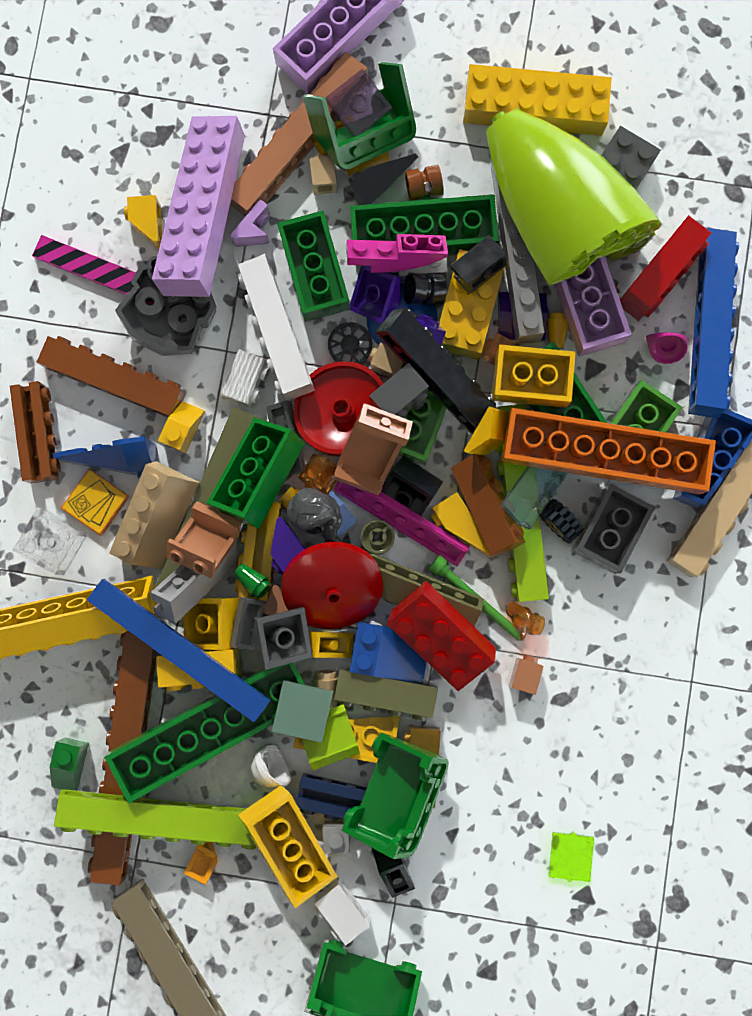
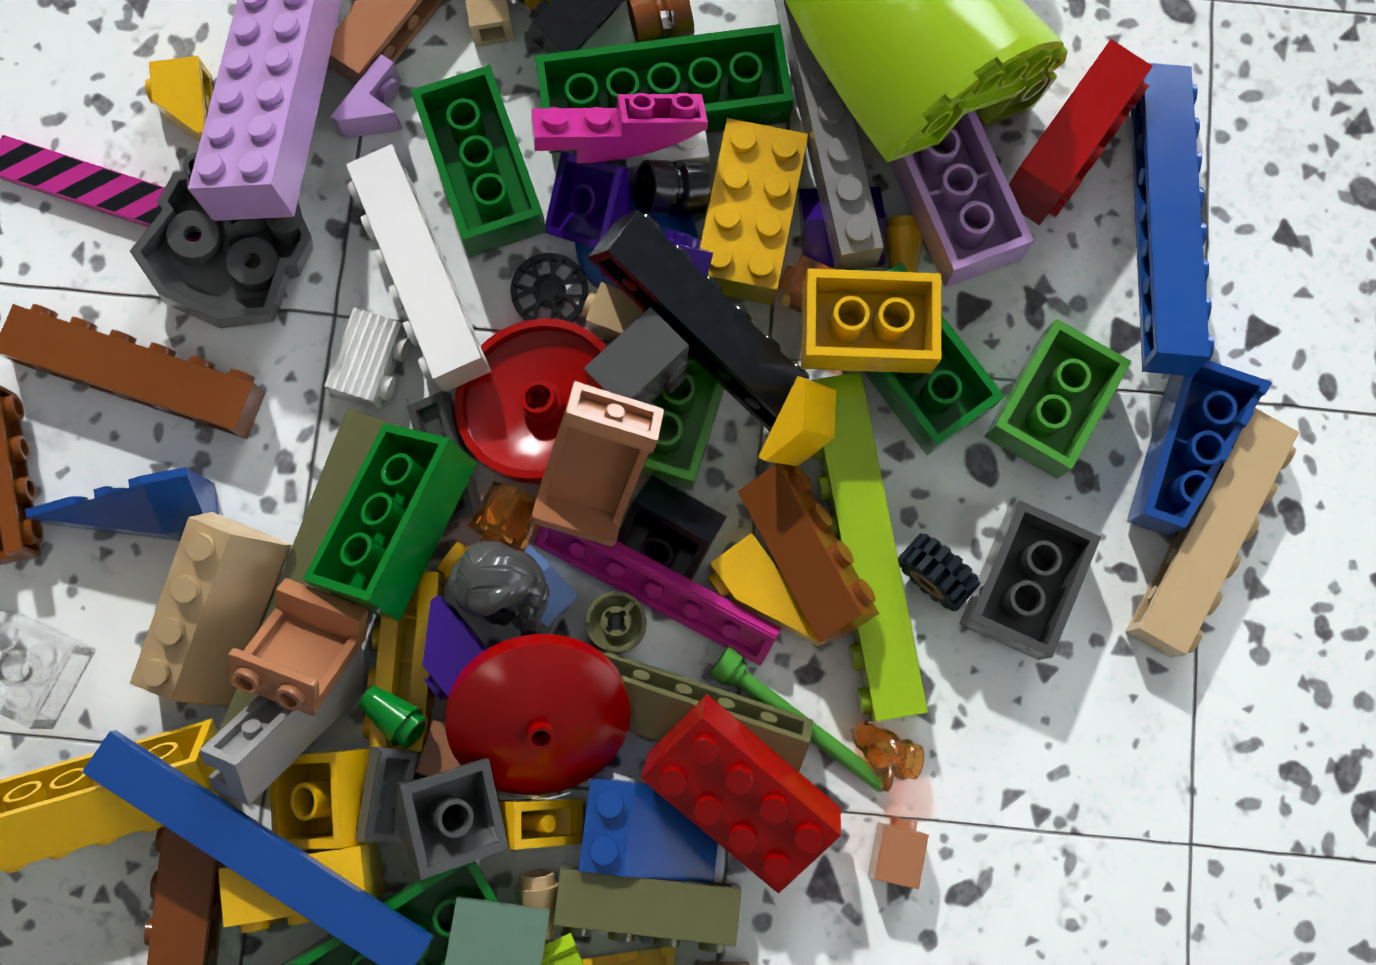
camera: 15 degrees left, 5 degrees down
yellow tile [61,469,130,536] -> none
yellow slope [158,401,205,455] -> none
black hinge [450,235,507,295] -> none
orange brick [501,408,716,494] -> none
clear light blue windscreen [501,467,568,530] -> none
dark pink piece [646,332,689,364] -> none

